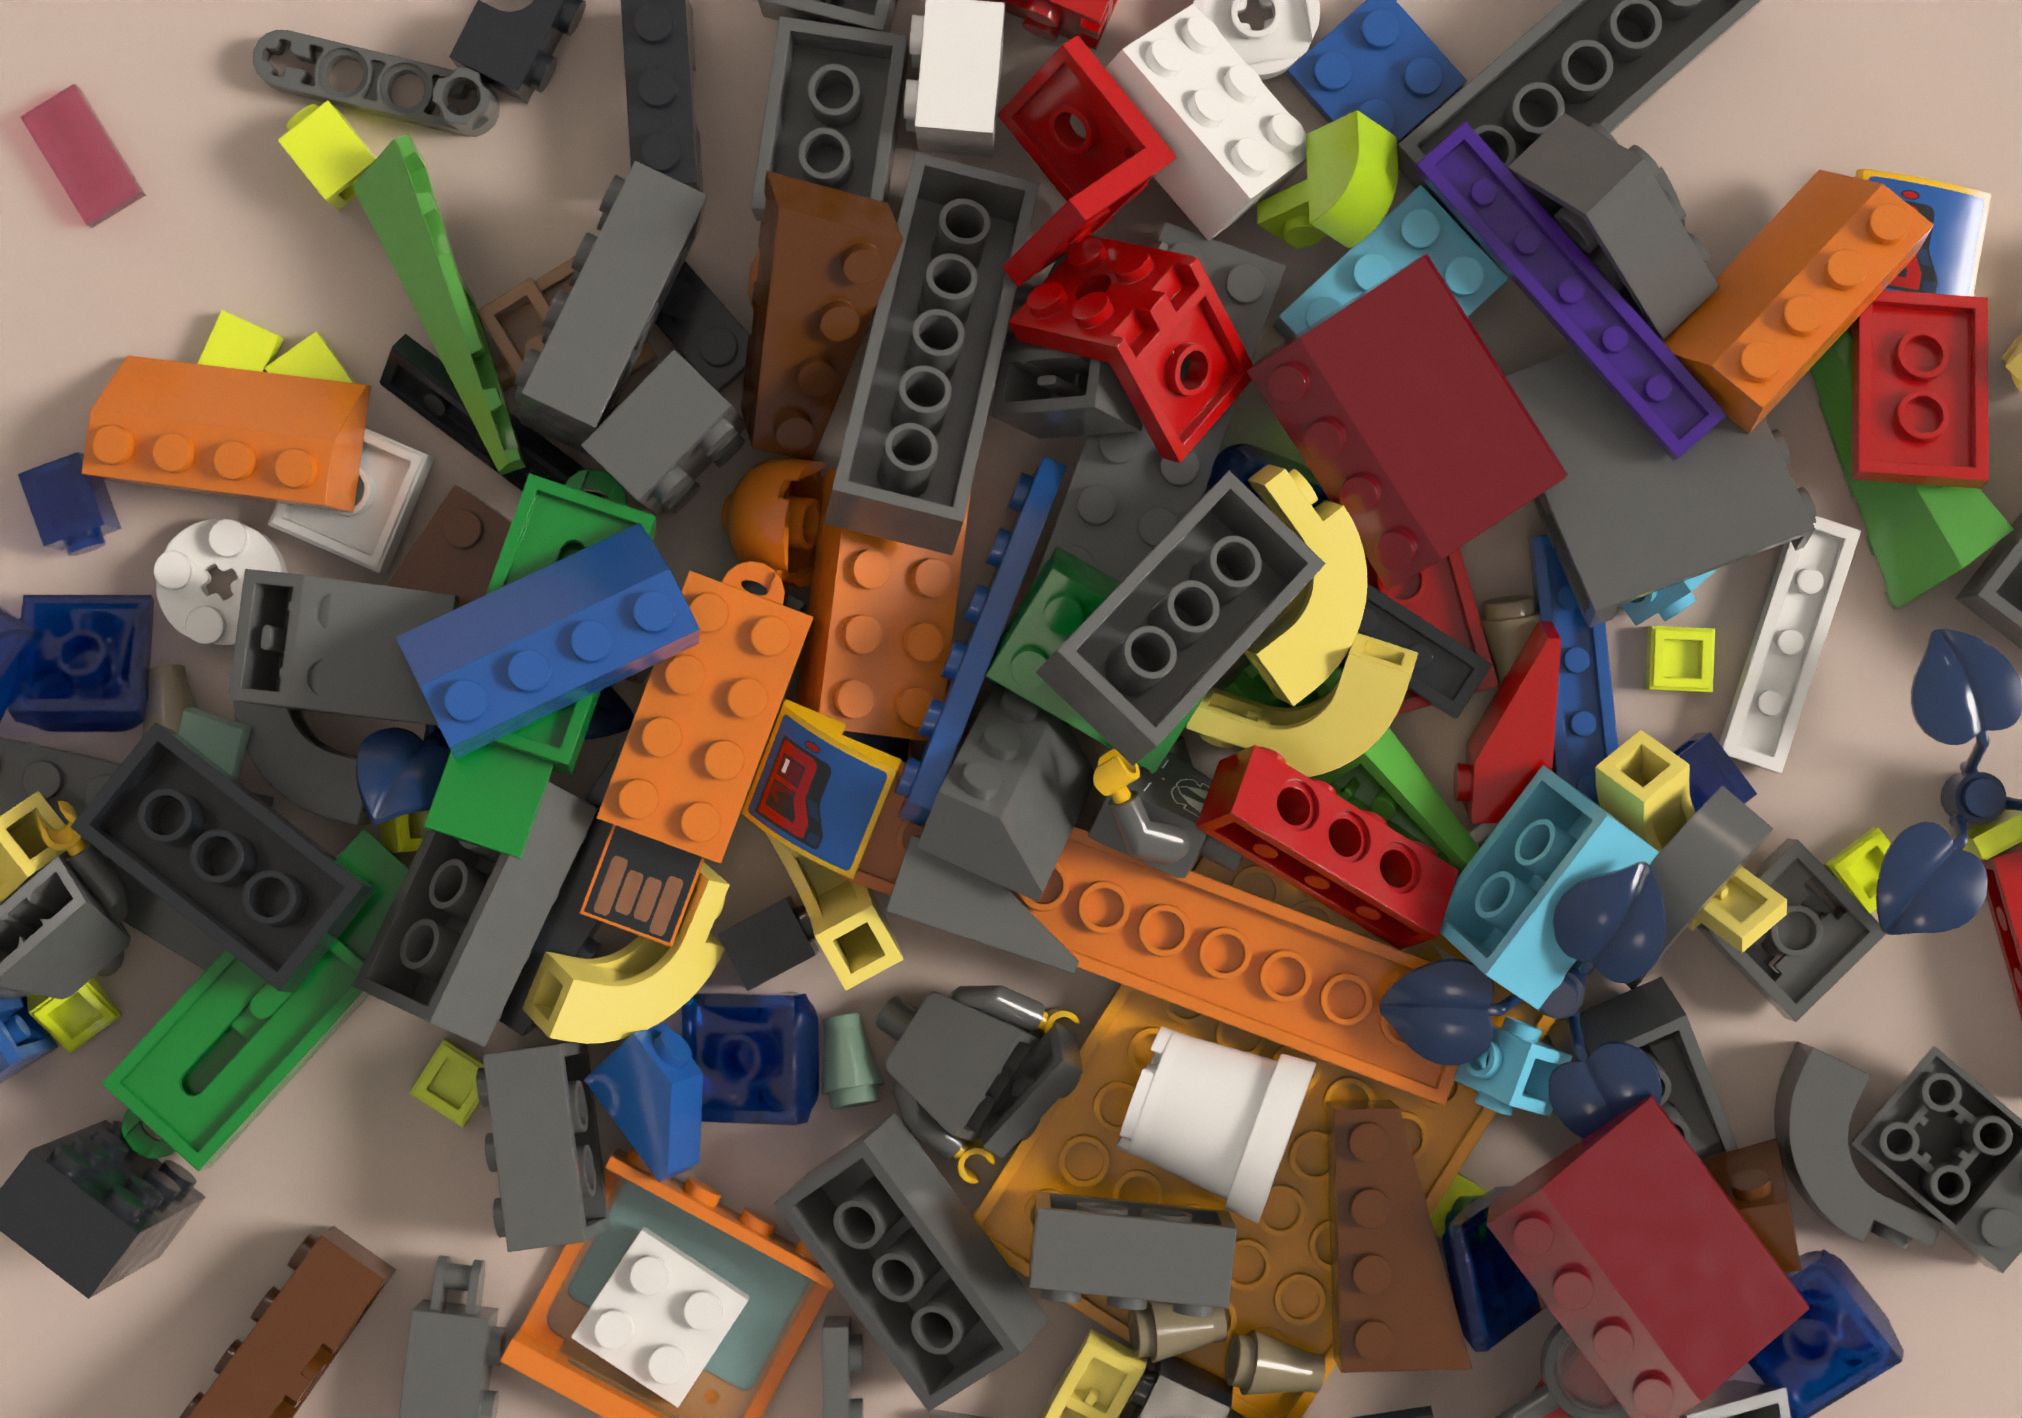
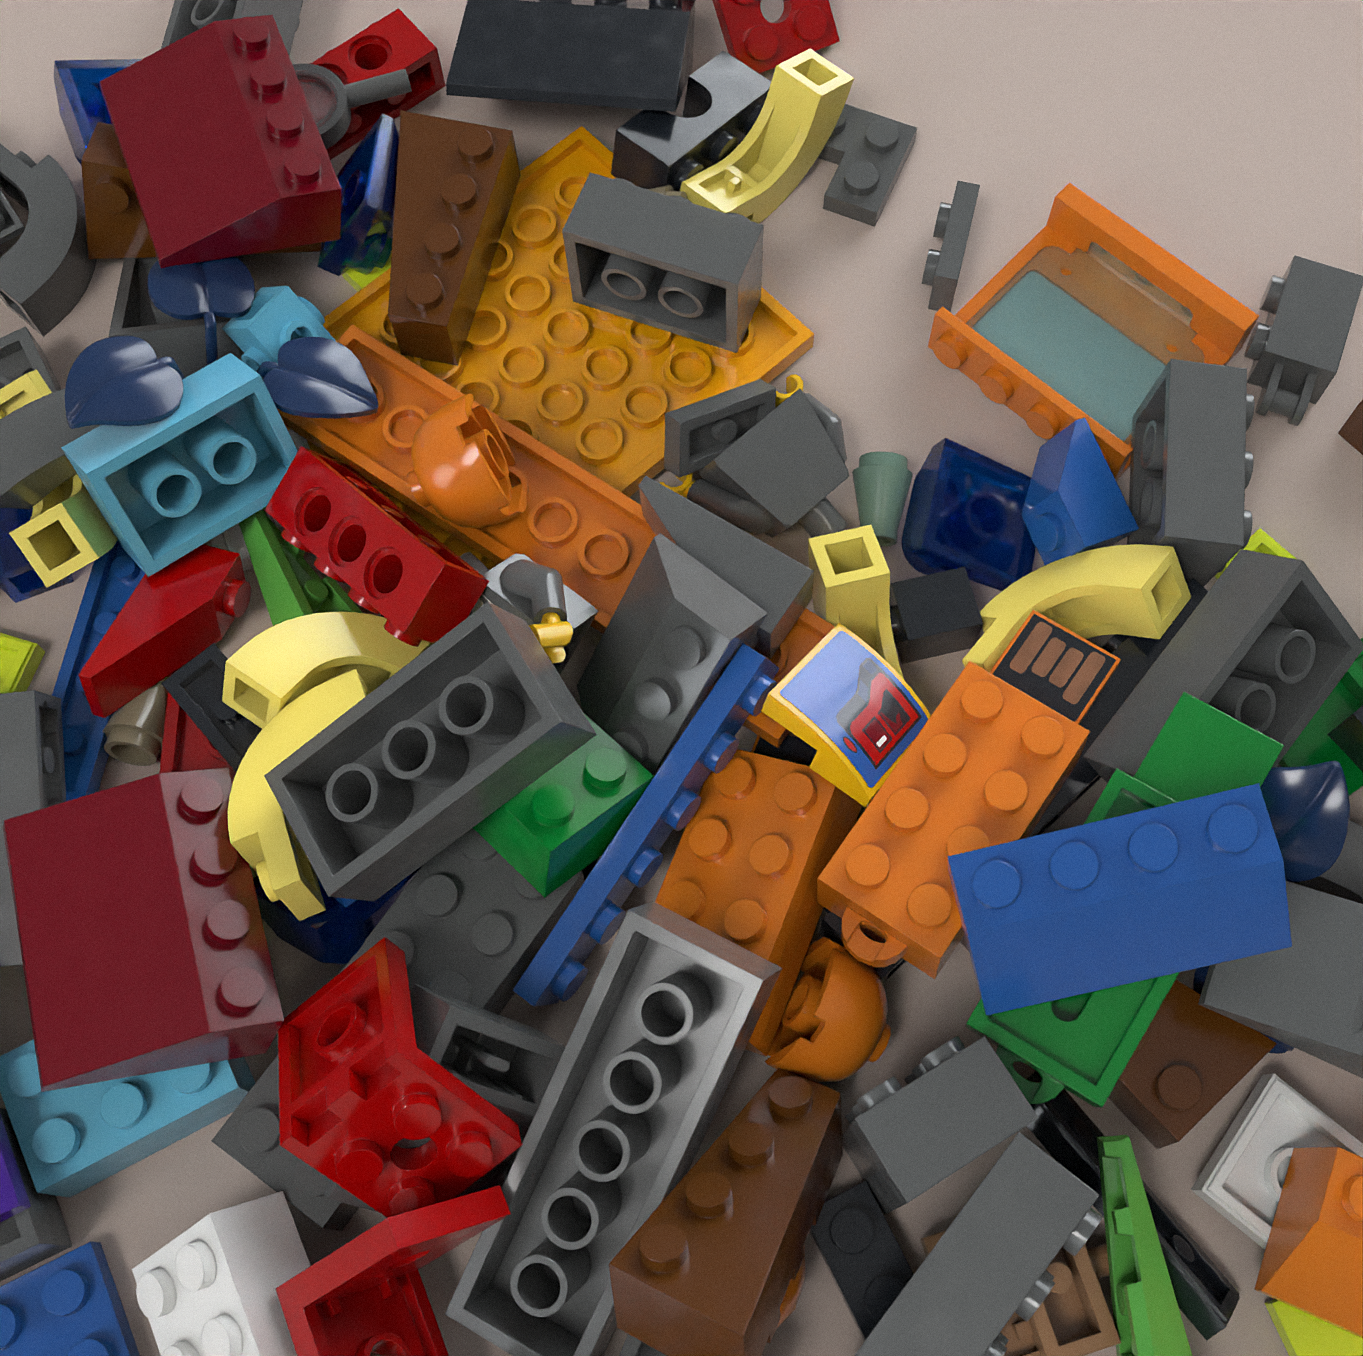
camera: 160 degrees left, 20 degrees down
white plate [571,1226,750,1408] -> none
dark grey brick [774,1112,1049,1412] -> none
white piece [1116,1026,1317,1224] -> none
dark tan cone [1225,1330,1325,1395] -> none
lime brick [1257,110,1398,250] -> none
none -> orange cylinder [407,393,527,528]

